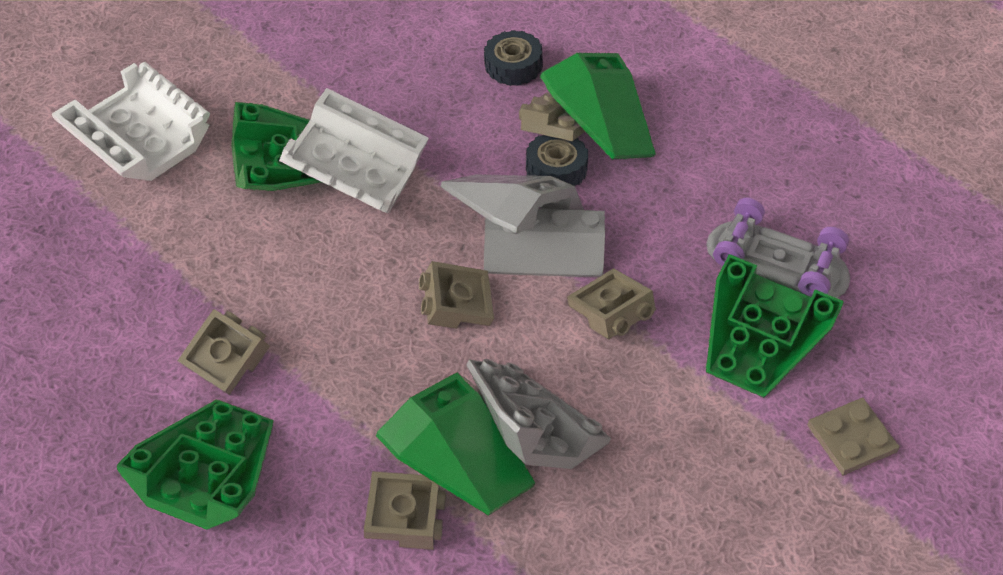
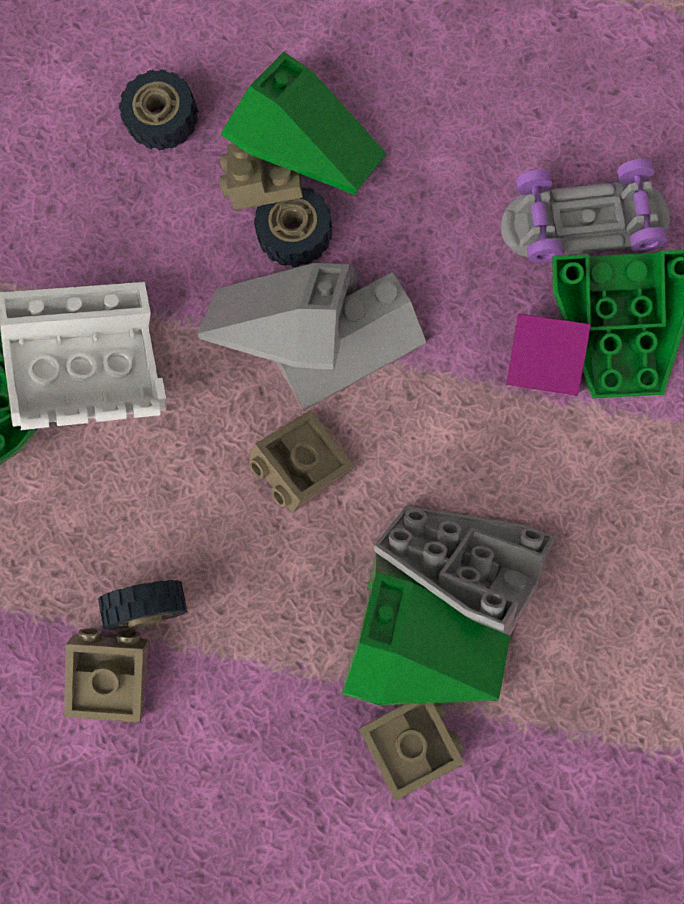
camera: 30 degrees left, 25 degrees up
green wedge [117,399,274,530] -> none
dark tan plate [567,268,656,339] -> none
none -> black wheel [98,580,187,630]
none -> magenta tile [506,313,591,396]

